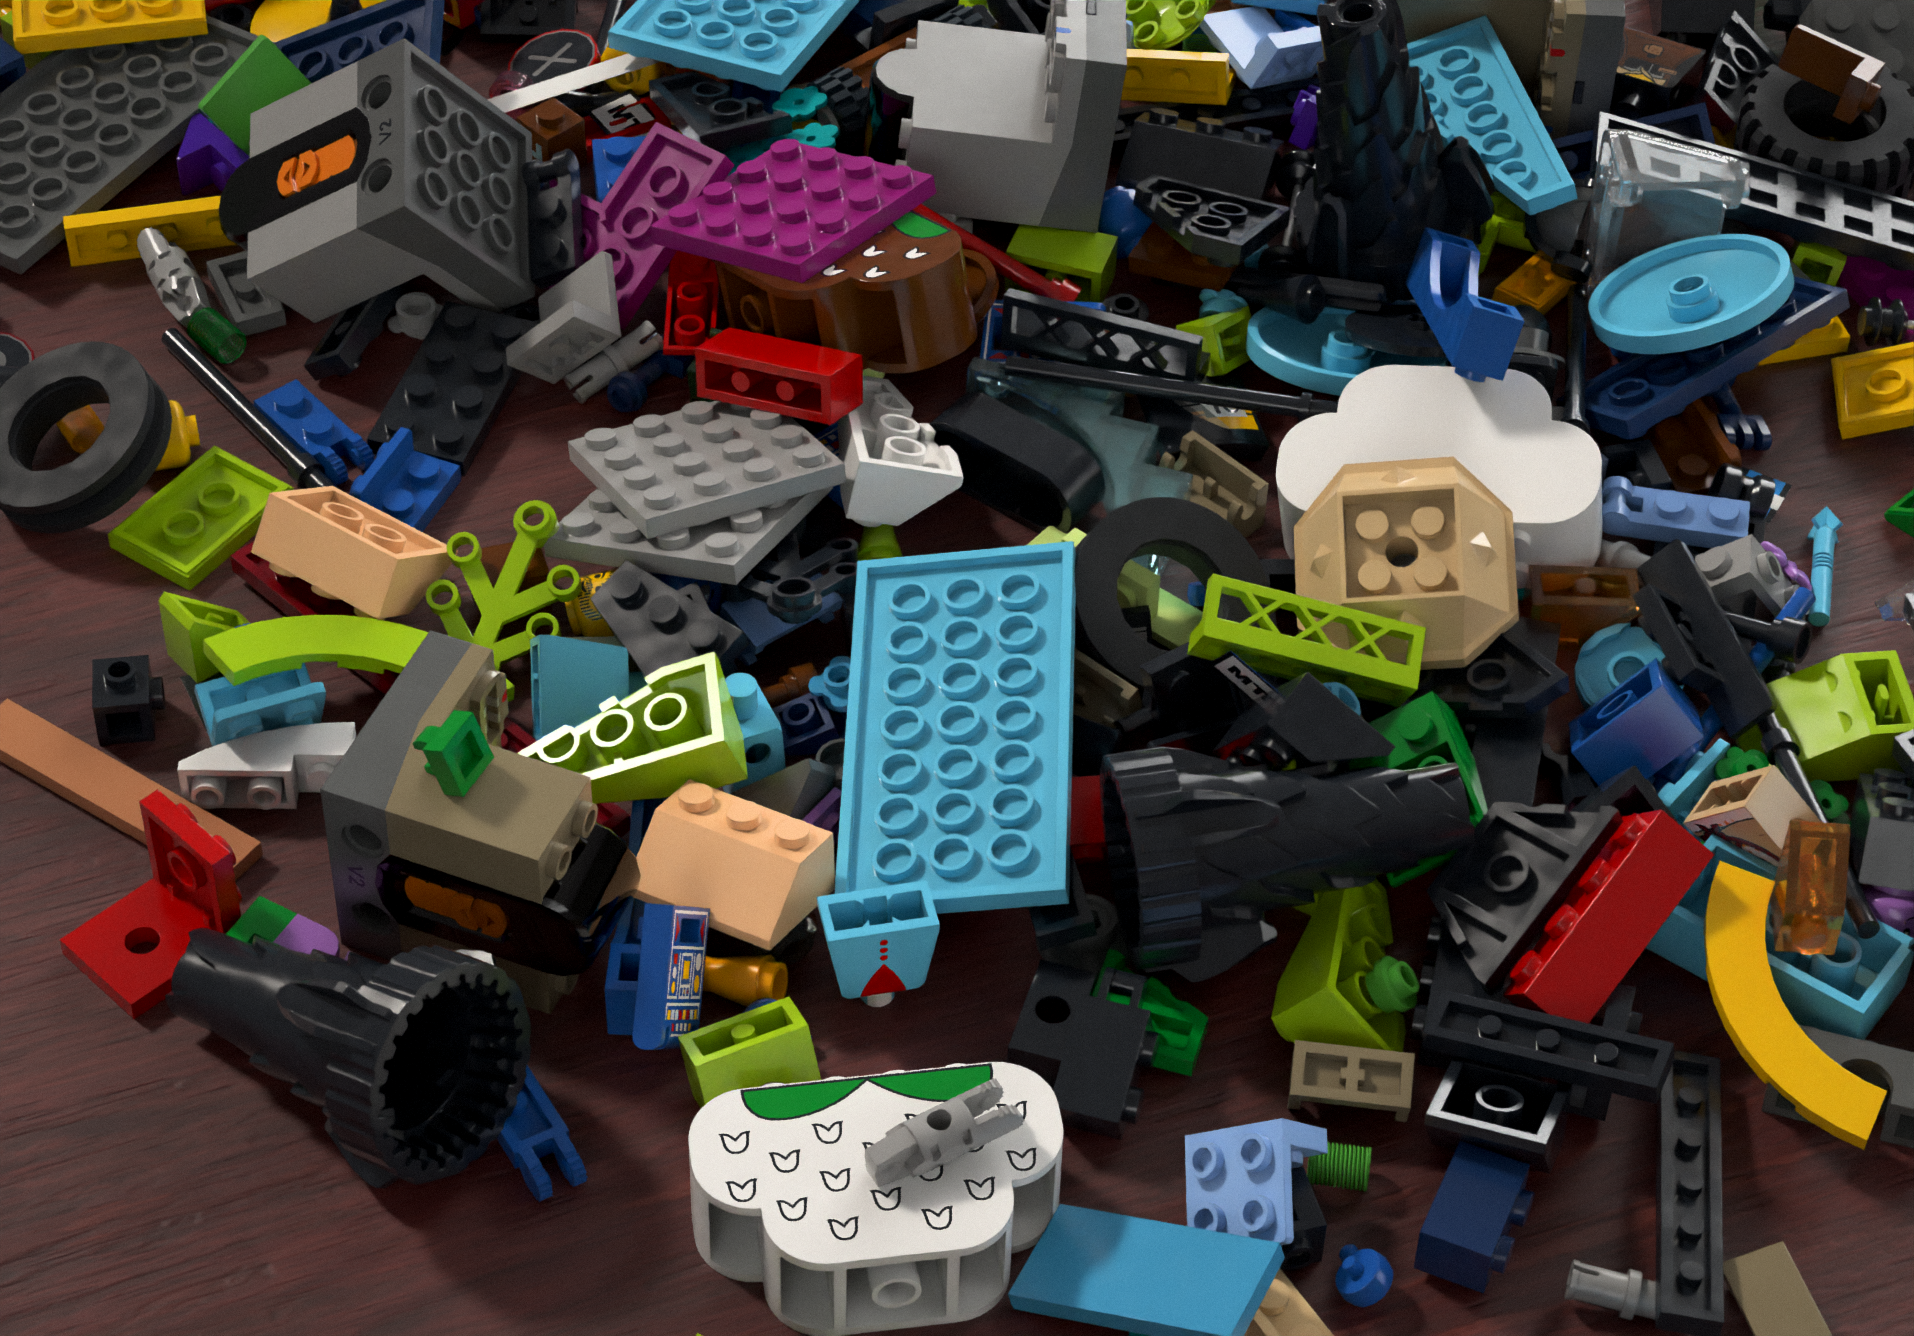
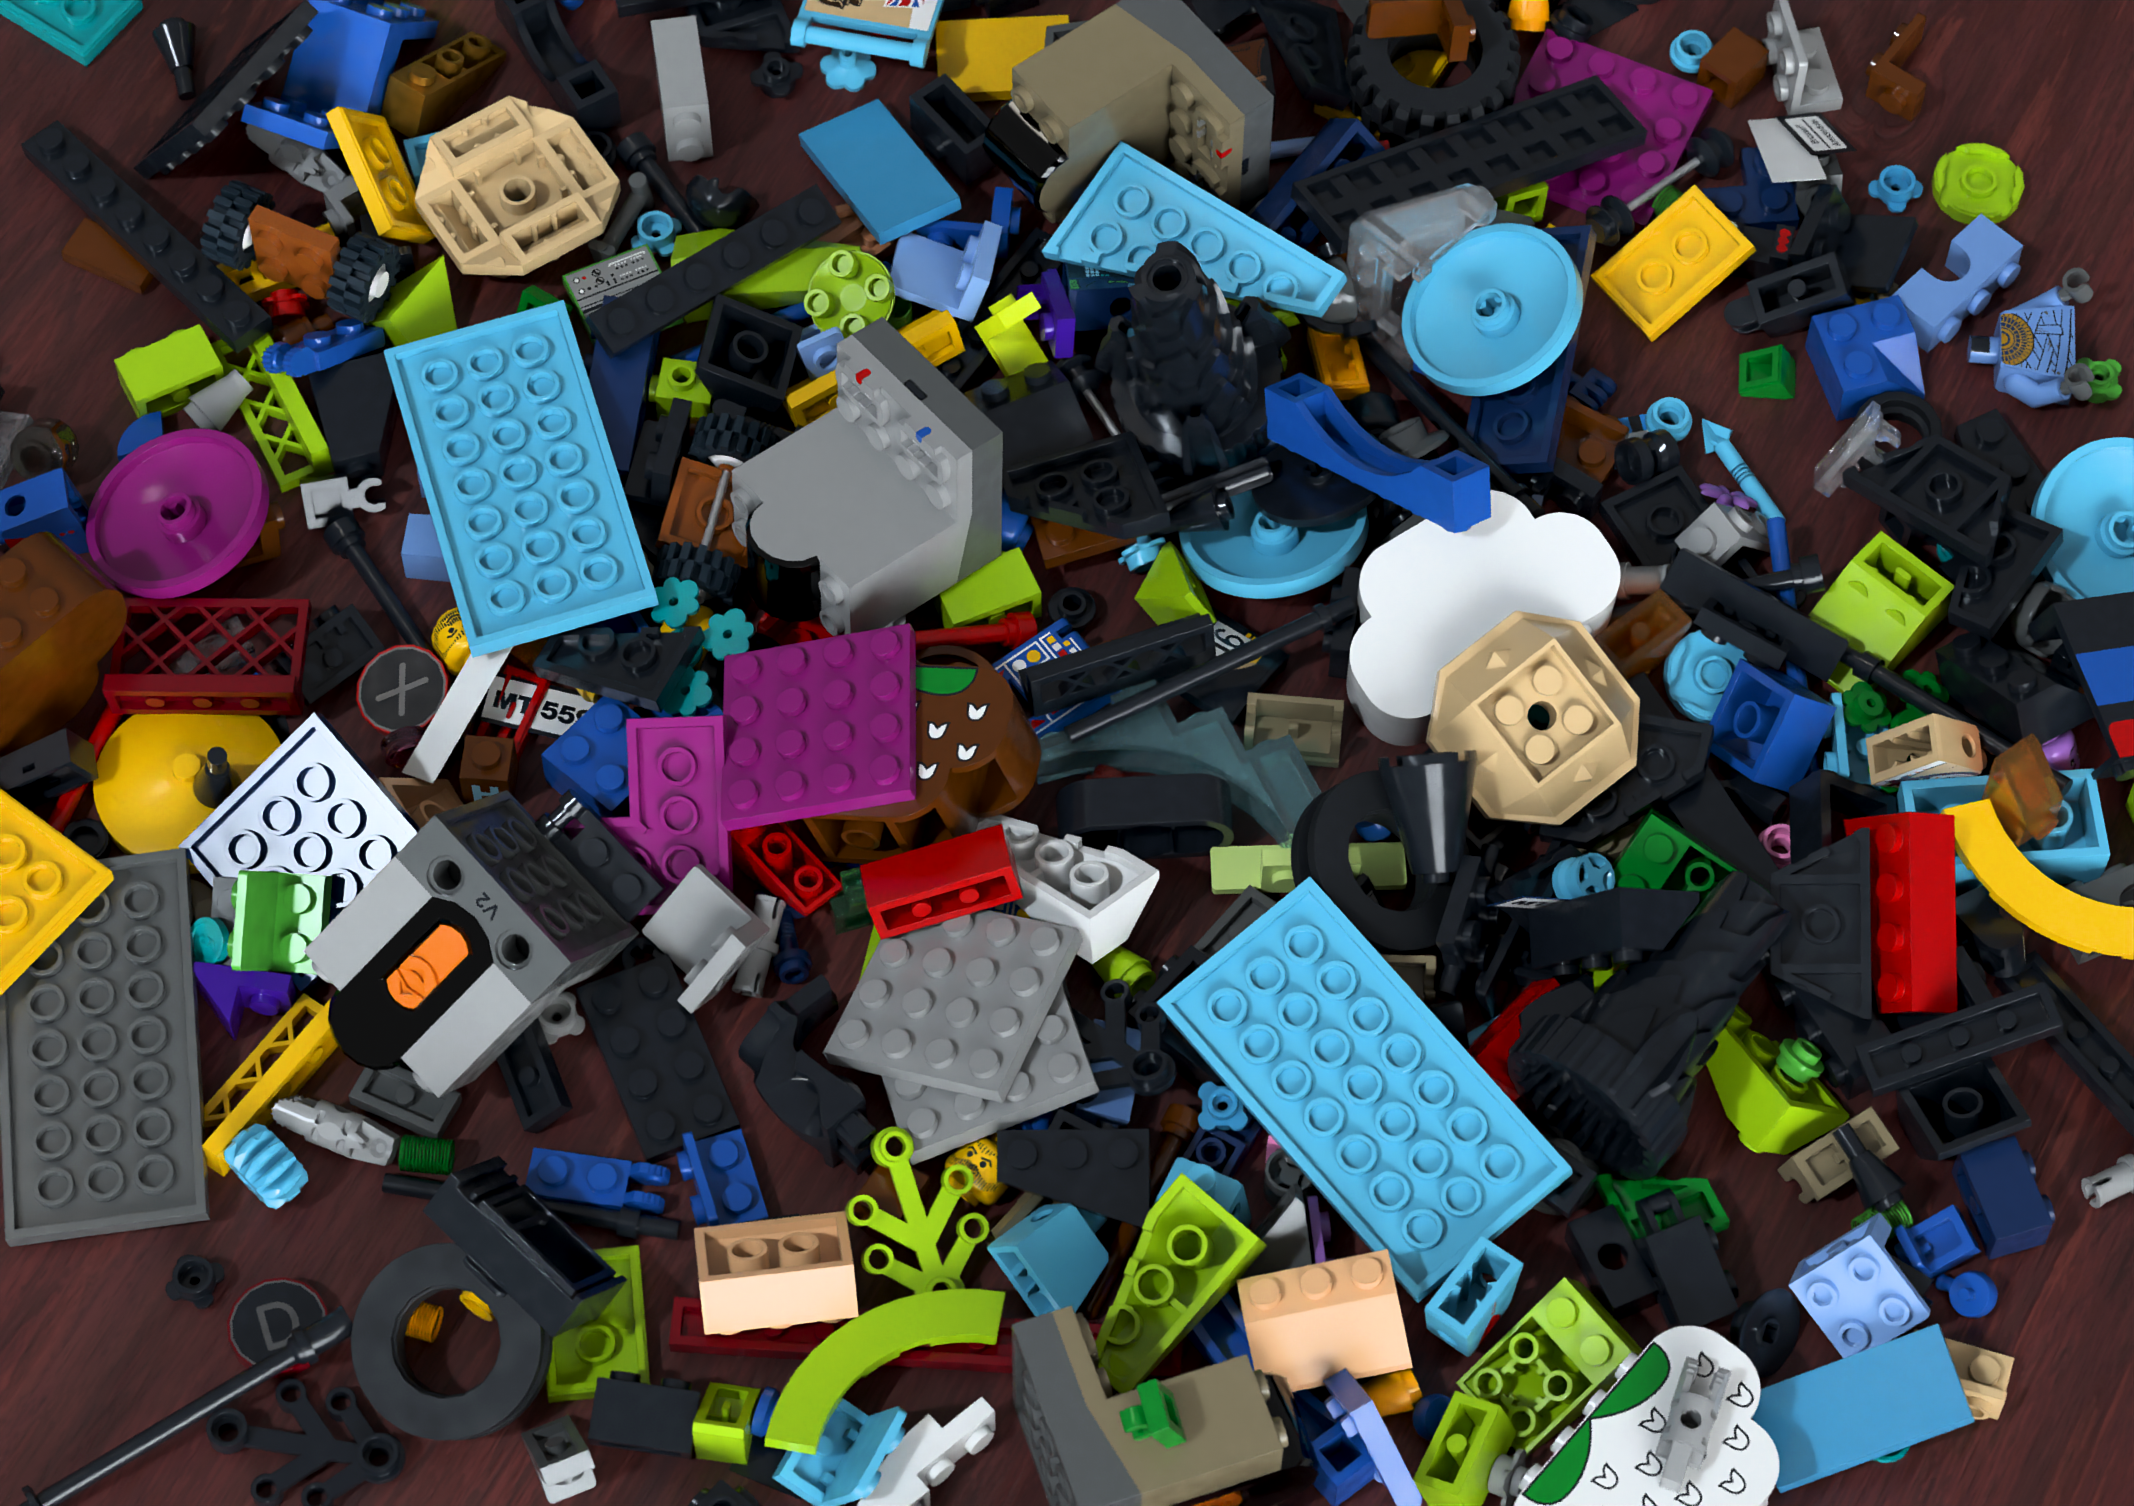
camera: 40 degrees left, 15 degrees up
lime fence [1187,573,1426,707] -> none
medium blue plate [1602,476,1750,548] -> none
none -> medium azure gear [224,1123,308,1209]
none -> black piece [423,1156,628,1337]
none -> dark grey slope [521,1415,596,1503]
none -> black brick [588,1371,701,1459]
none -> black hips [738,974,877,1175]
none -> neon yellow bracket [974,292,1048,377]
none -> black cone [1378,750,1477,883]
none -> lime slope [1456,1277,1643,1457]
none -> medium azure plate [1645,397,1692,442]
none -> black piece [1730,1288,1800,1378]
none -> black cone [1832,1123,1907,1213]
none -> blue bracket [1893,1204,1981,1279]
none -> black leg [1956,885,2026,978]

